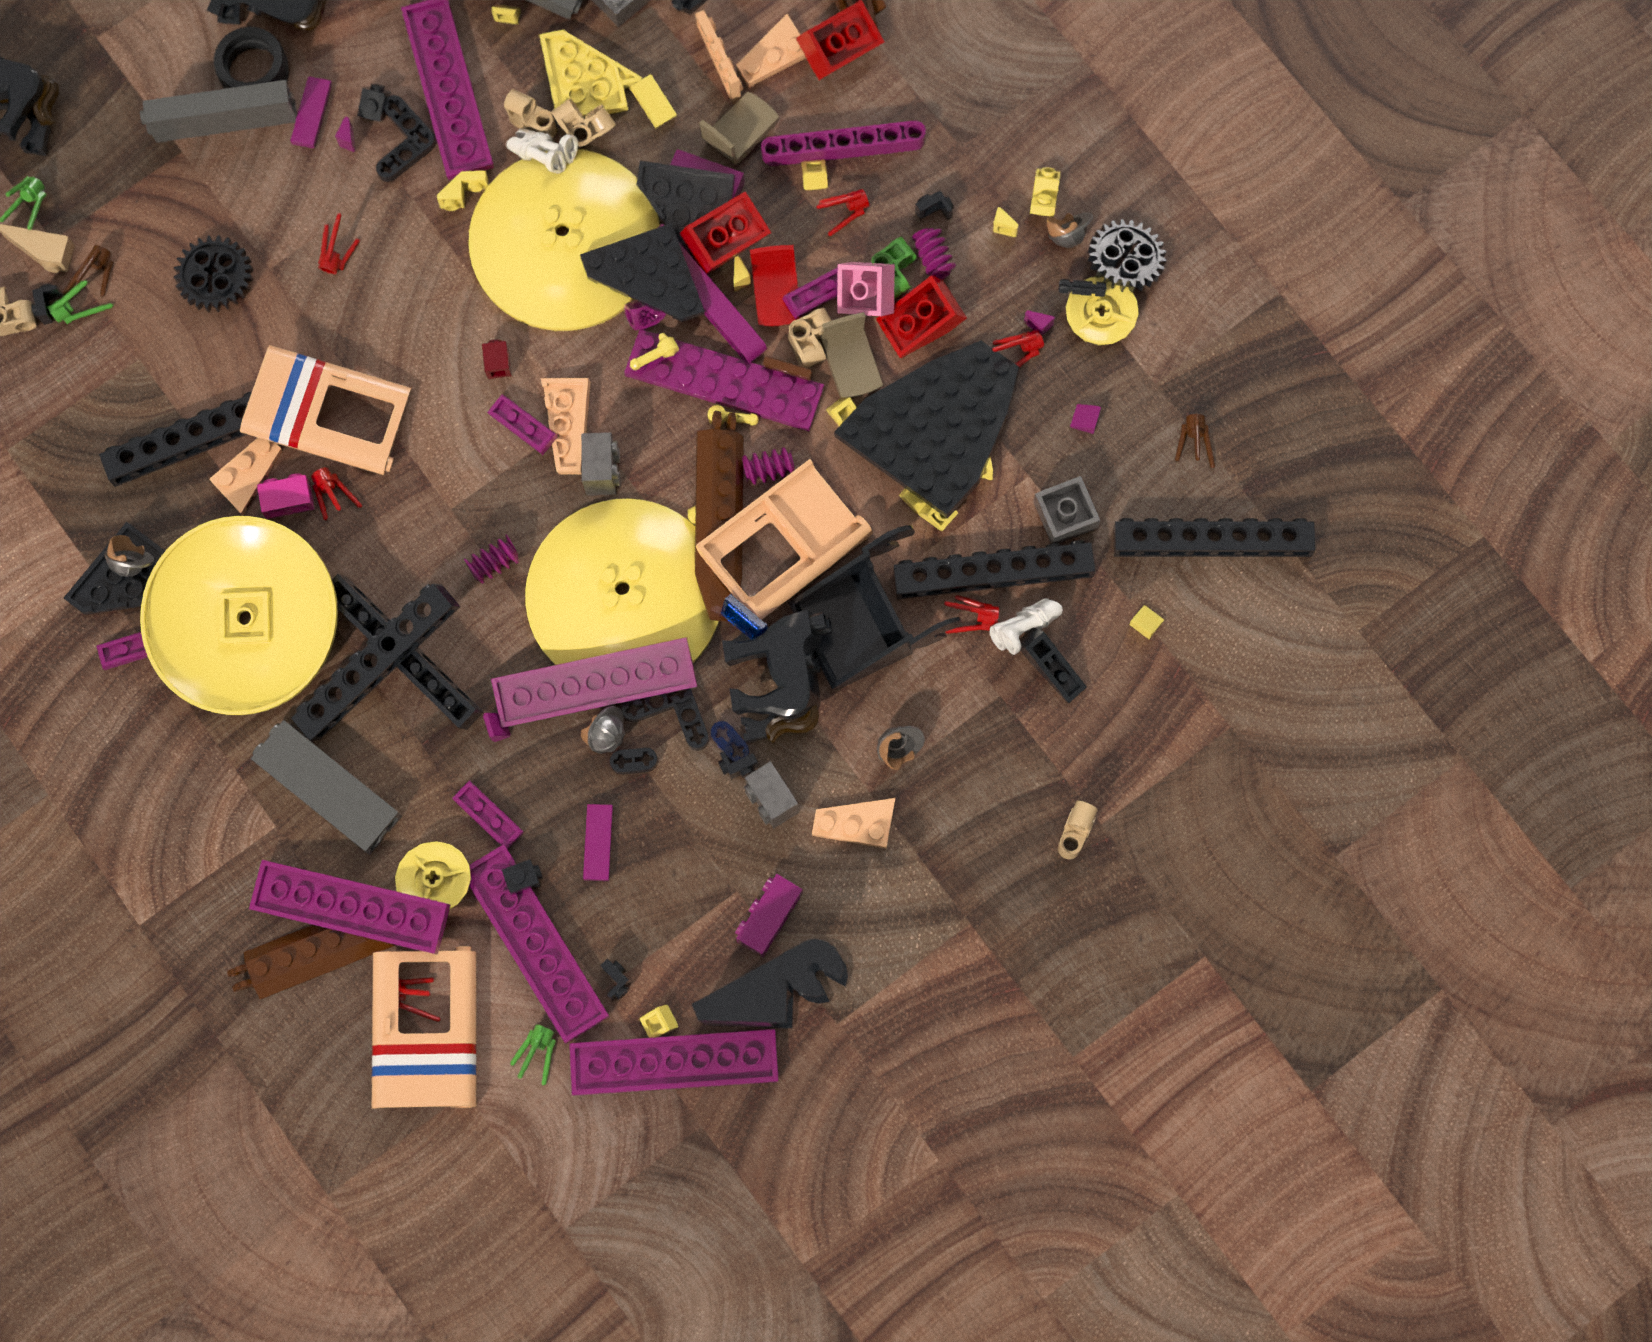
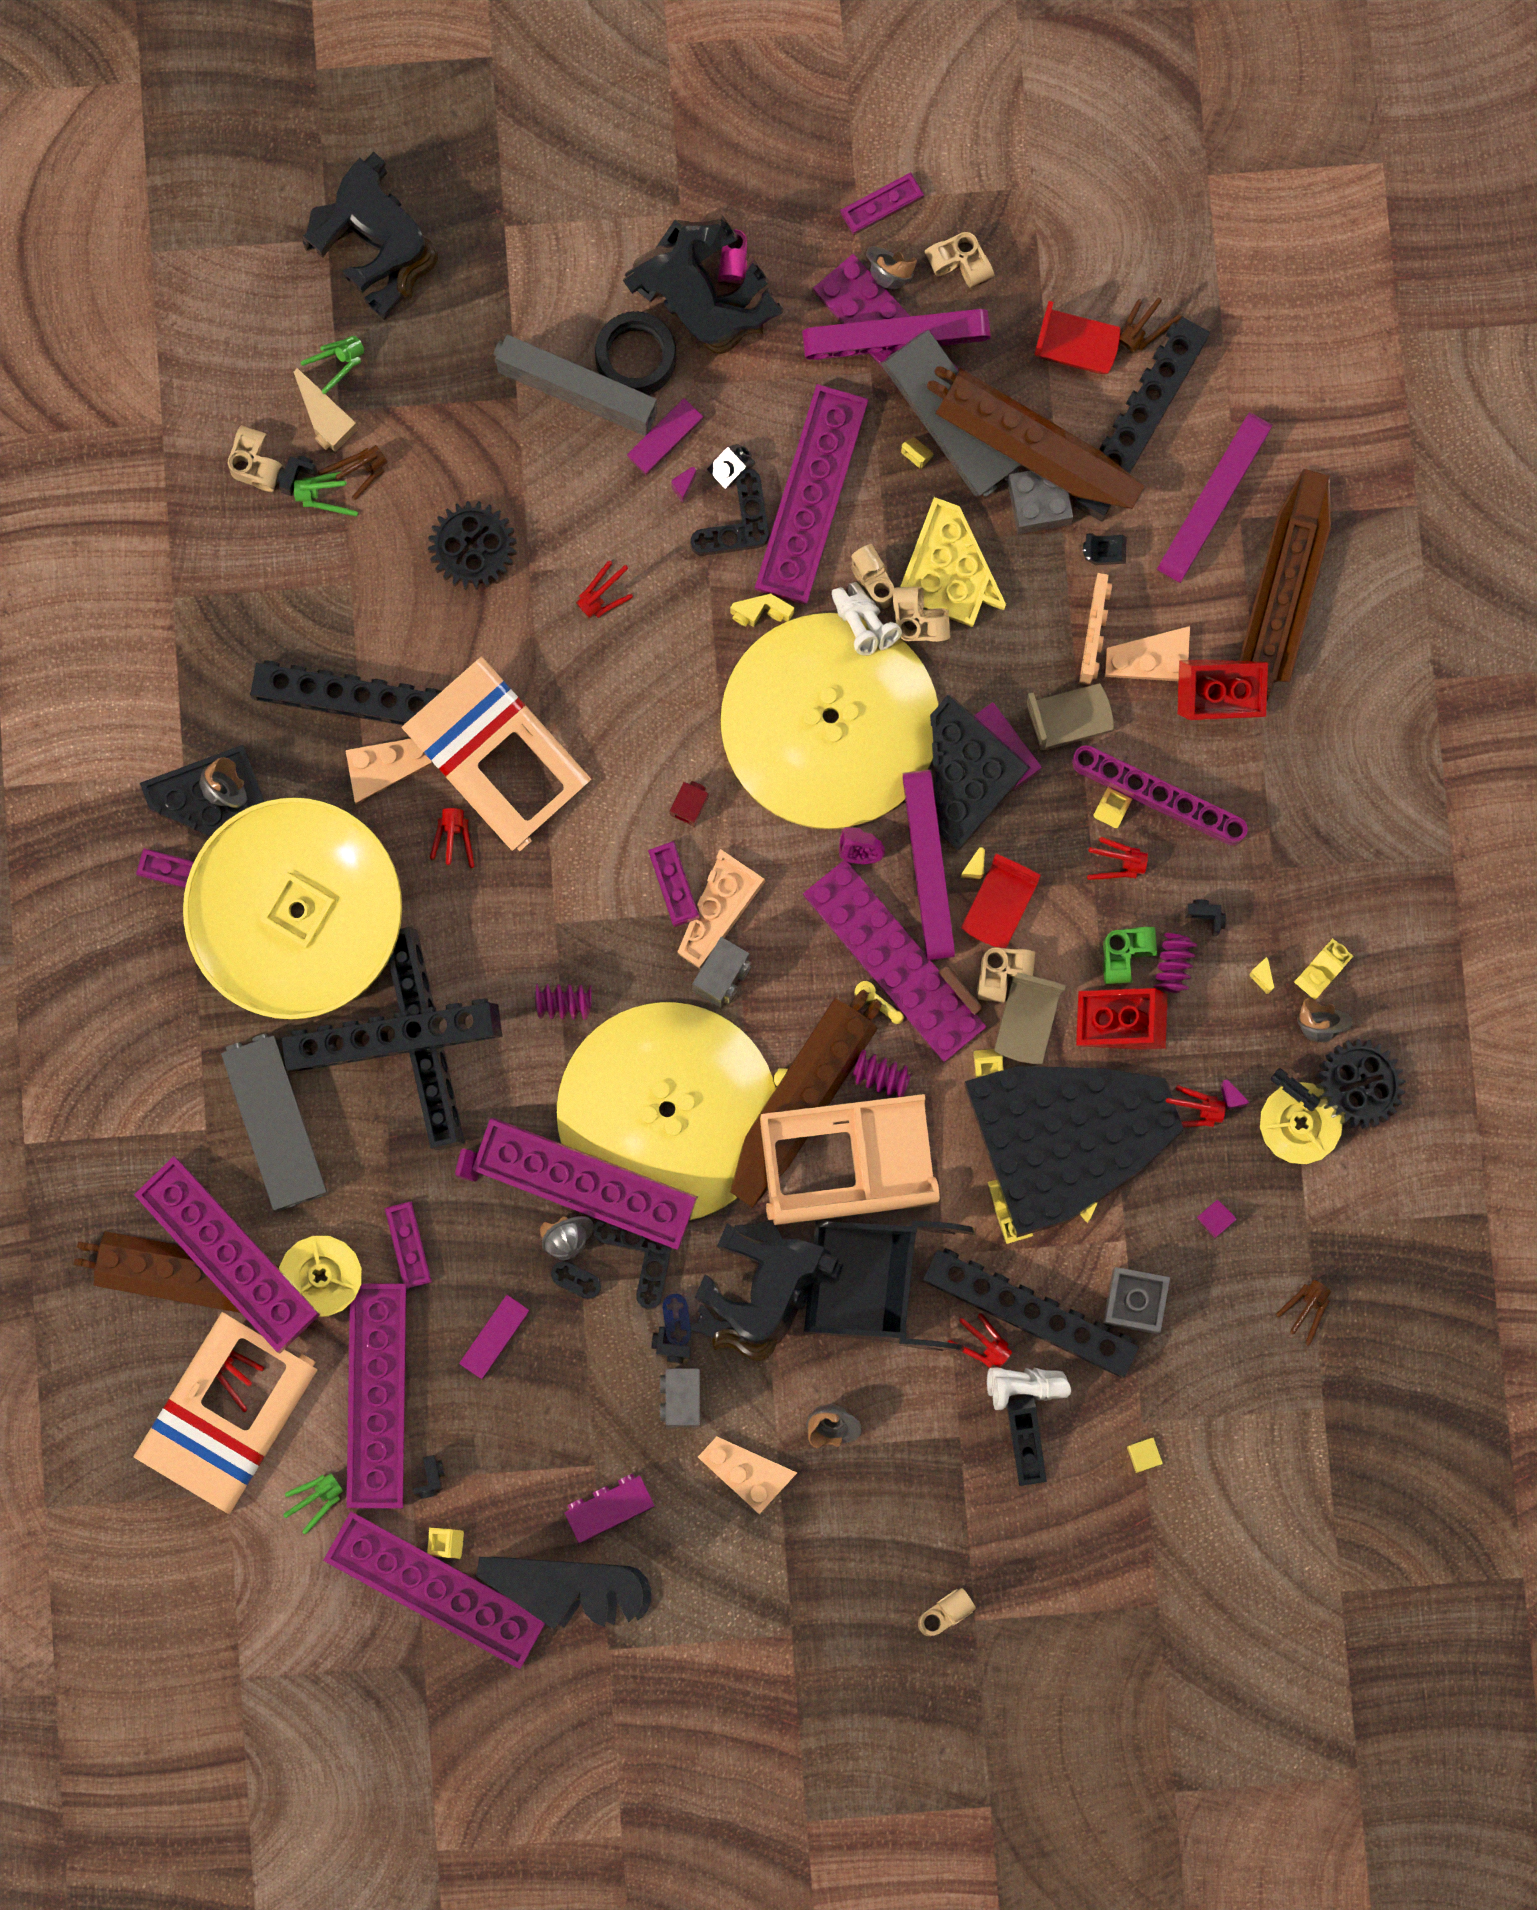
camera: 25 degrees right, 5 degrees up
dark pink brick [257,474,315,519] -> none
black bracket [502,859,543,895] -> none
black plate [580,223,705,322] -> none
light yellow tile [630,74,677,128] -> none
light yellow piece [630,333,679,370] -> none
red slope [680,191,771,274] -> none
clear blue tile [721,594,767,639] -> none
magenta tile [783,267,838,319] -> none
bright pink brick [837,262,895,316] -> none
black brick [1113,518,1315,557] -> none

